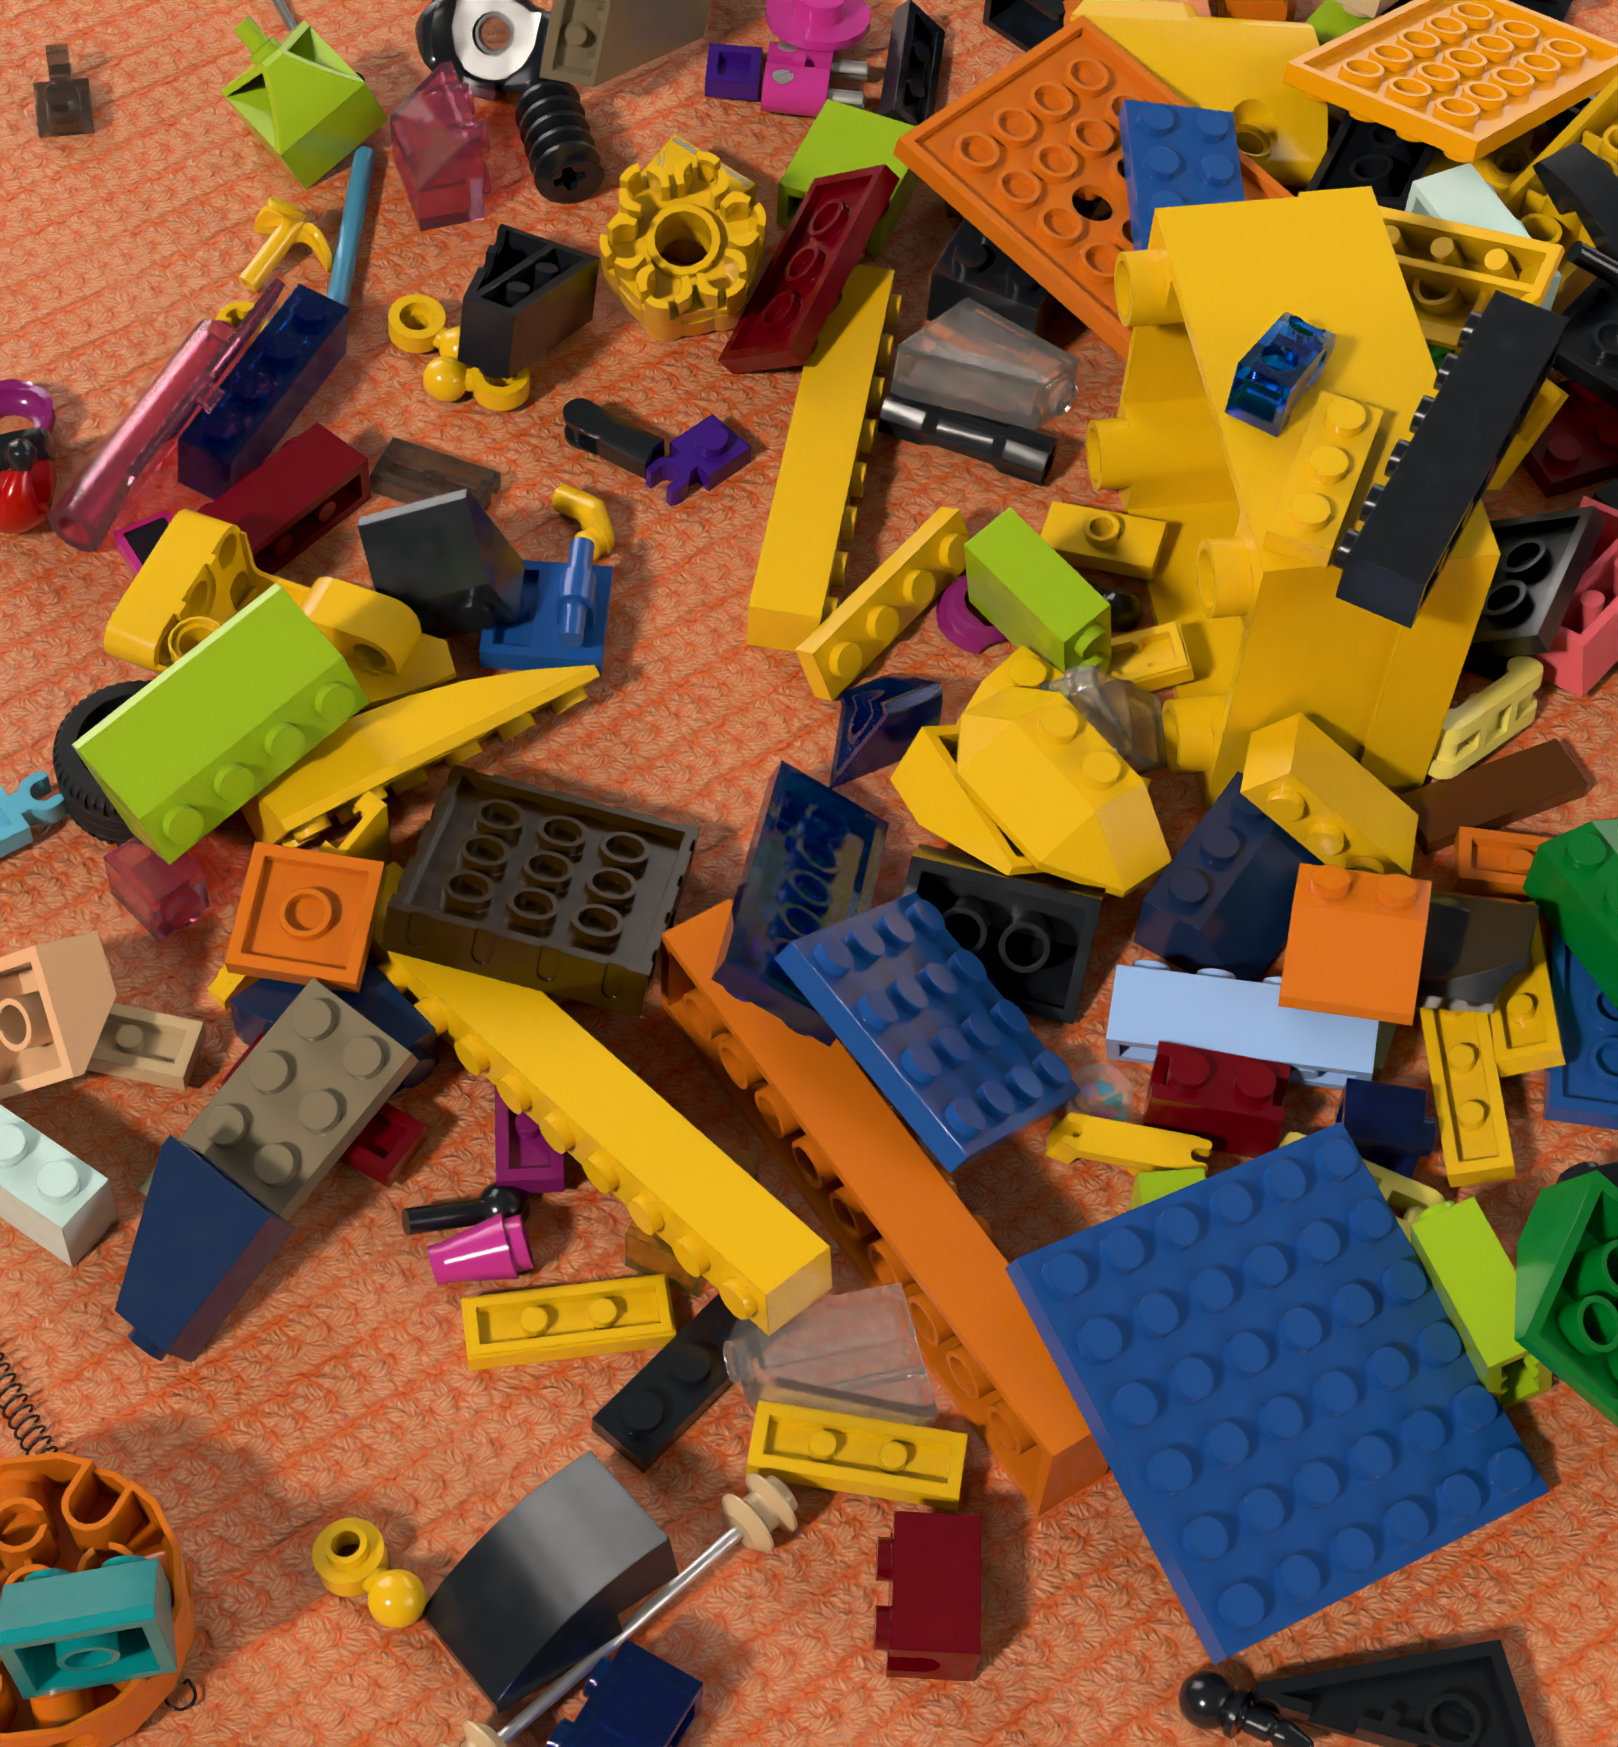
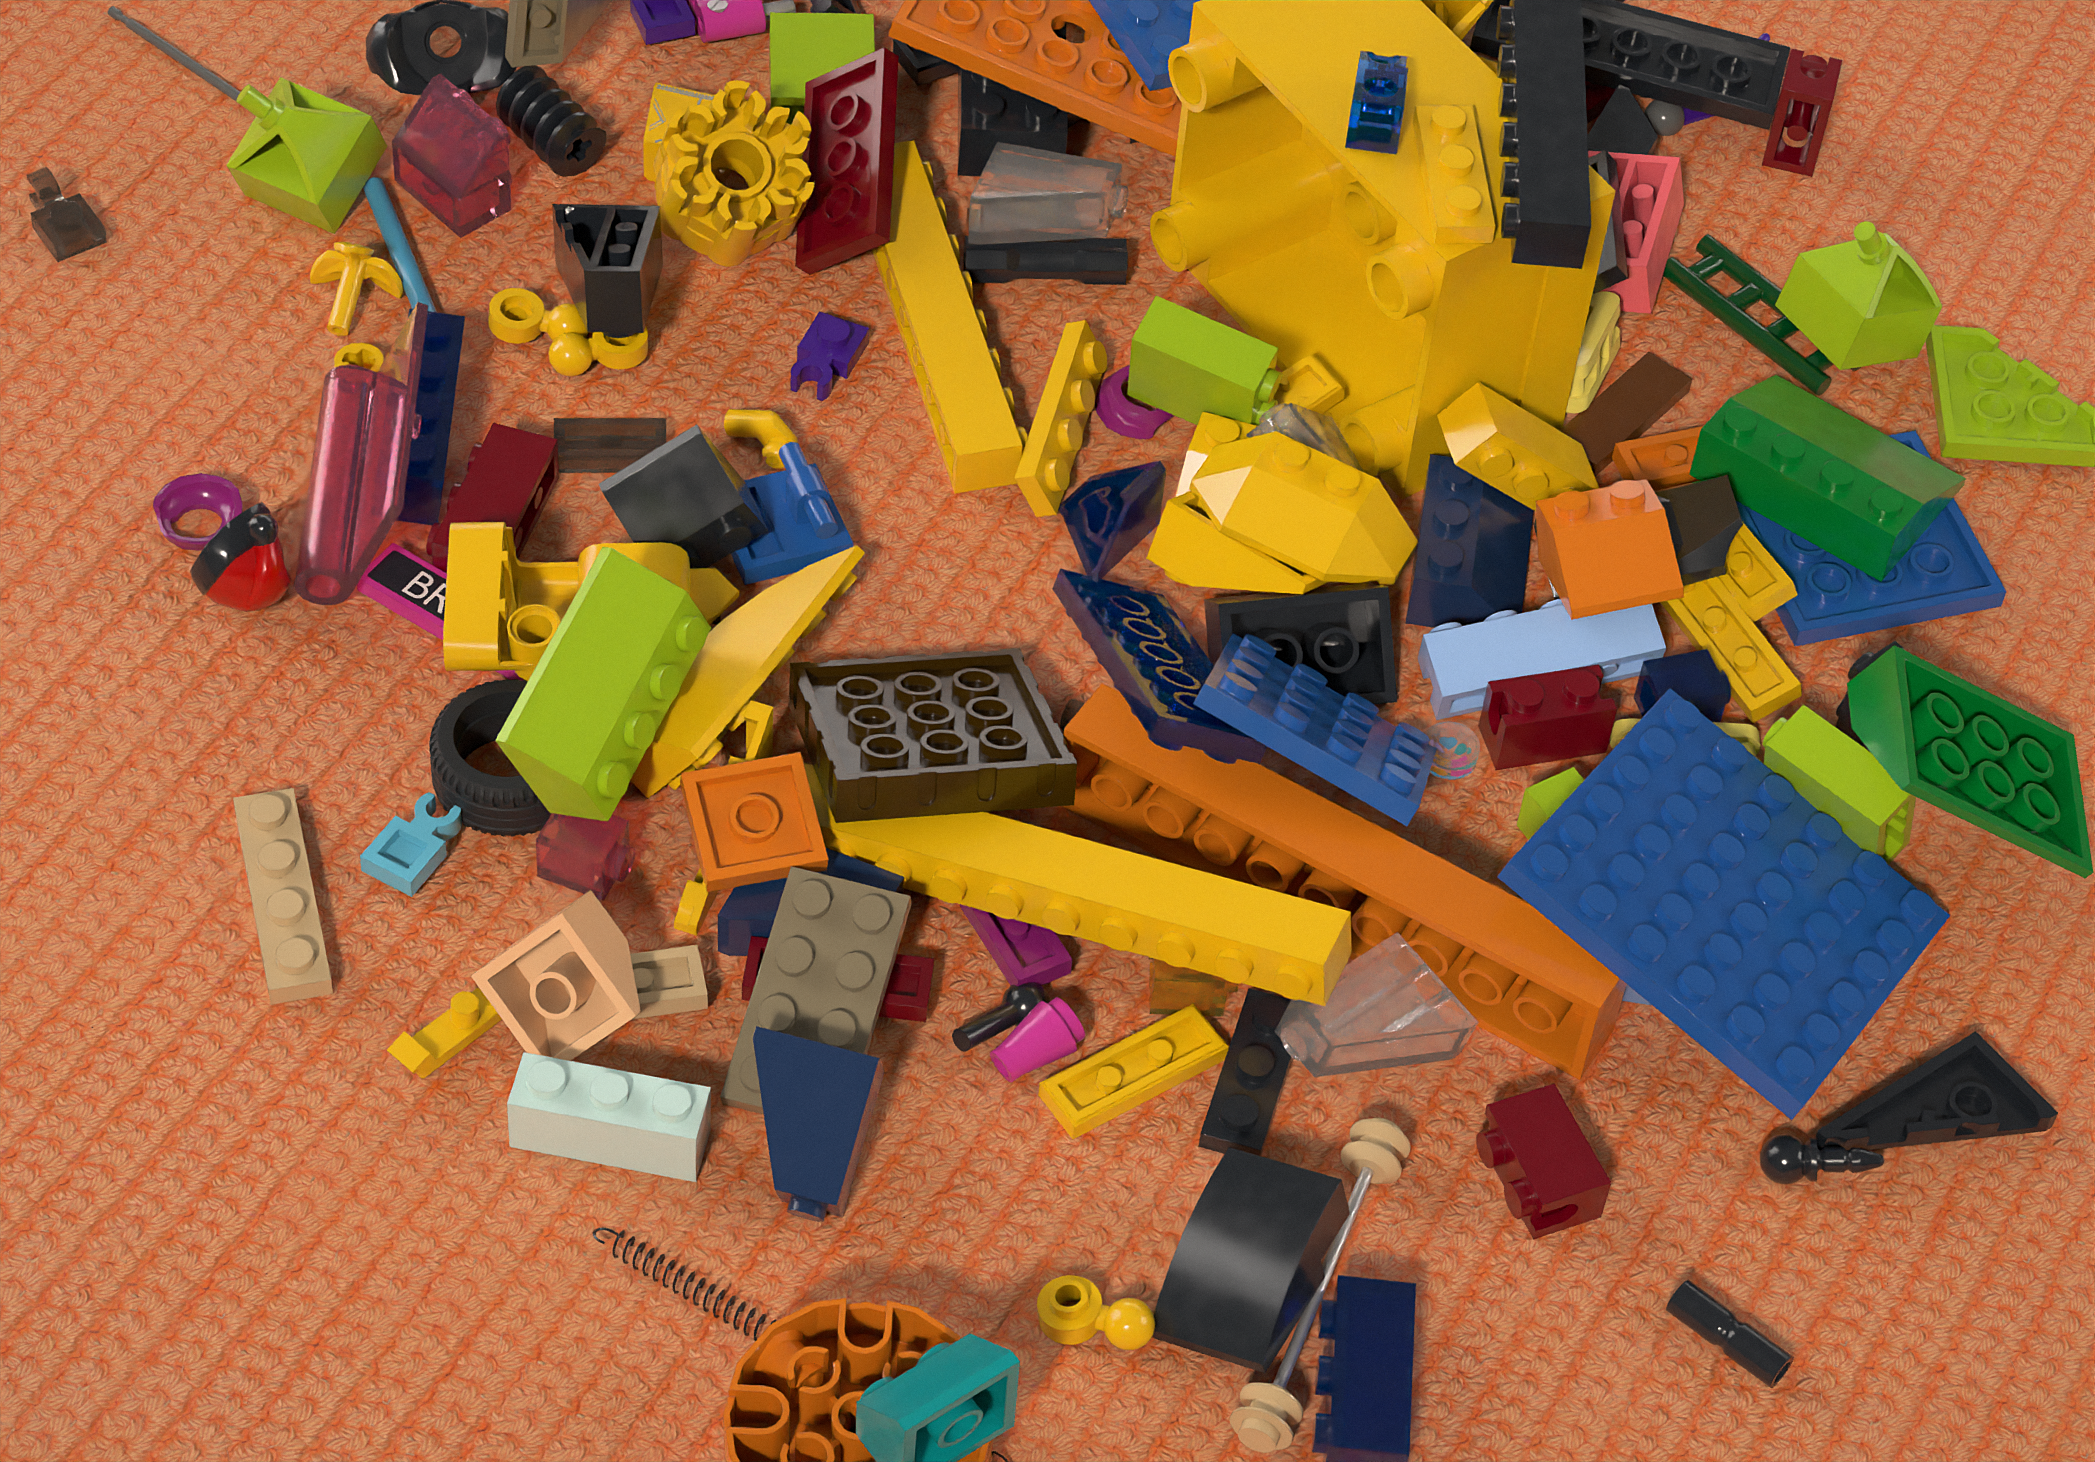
camera: 25 degrees left, 5 degrees down
black bar [563,398,665,479] -> none
yellow plate [746,1400,968,1511] -> none
yellow plate [1040,501,1167,580] -> none
yellow piece [1044,1112,1212,1177] -> none

